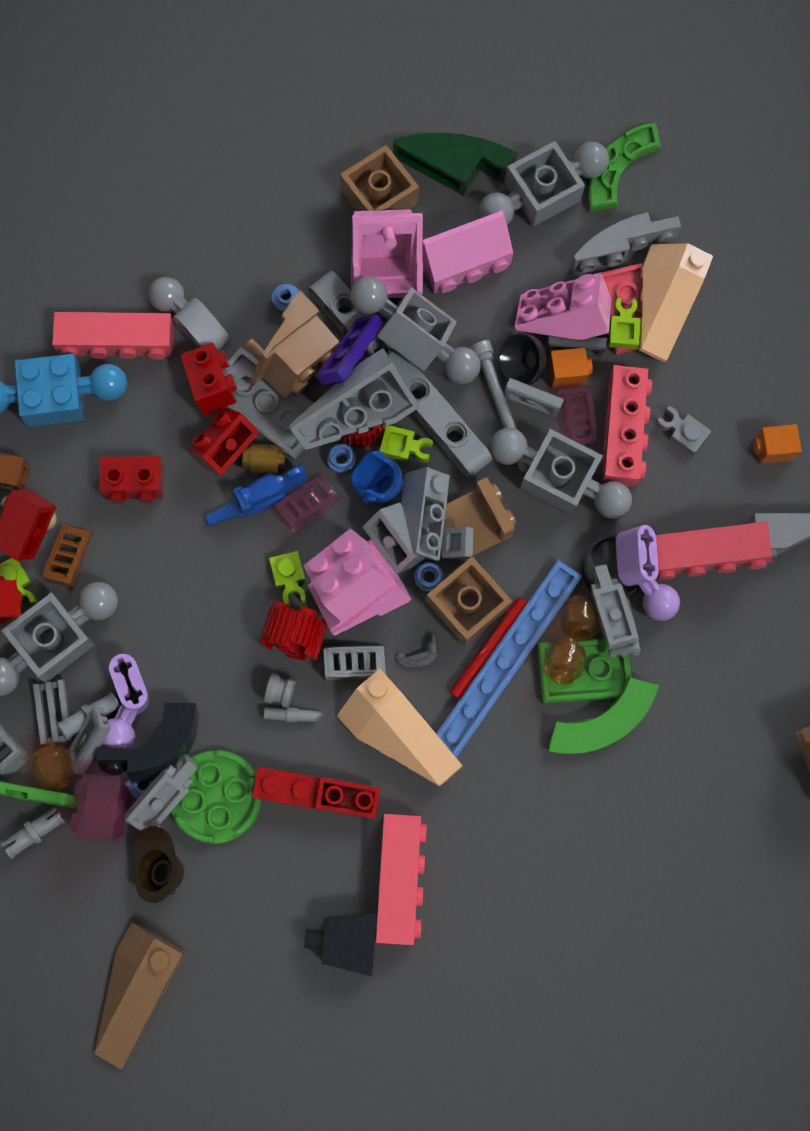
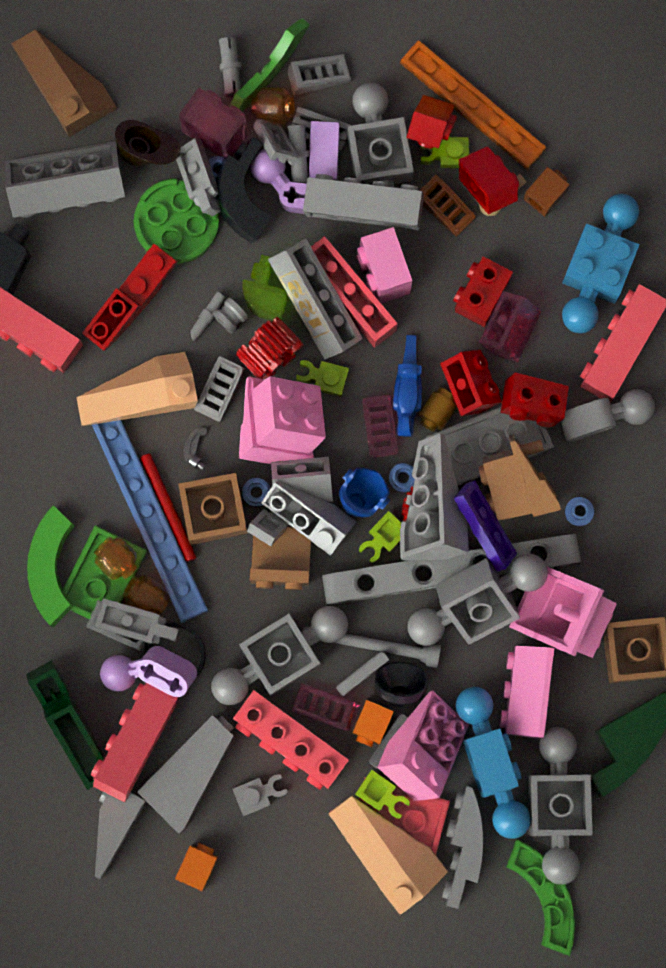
camera: 125 degrees right, 5 degrees up
none -> light grey slope [5,141,125,218]
none -> dark green slope [26,660,105,790]
none -> light grey slope [137,715,235,834]
none -> clear neon green brick [242,255,288,321]
none -> light grey brick [268,238,363,359]
none -> light grey brick [303,174,424,230]
none -> lavender tile [309,121,340,180]
none -> coral brick [311,236,398,348]
none -> bright pink brick [356,227,412,303]
none -> dark azure brick [456,687,531,839]
none -> clear pink brick [479,291,541,362]

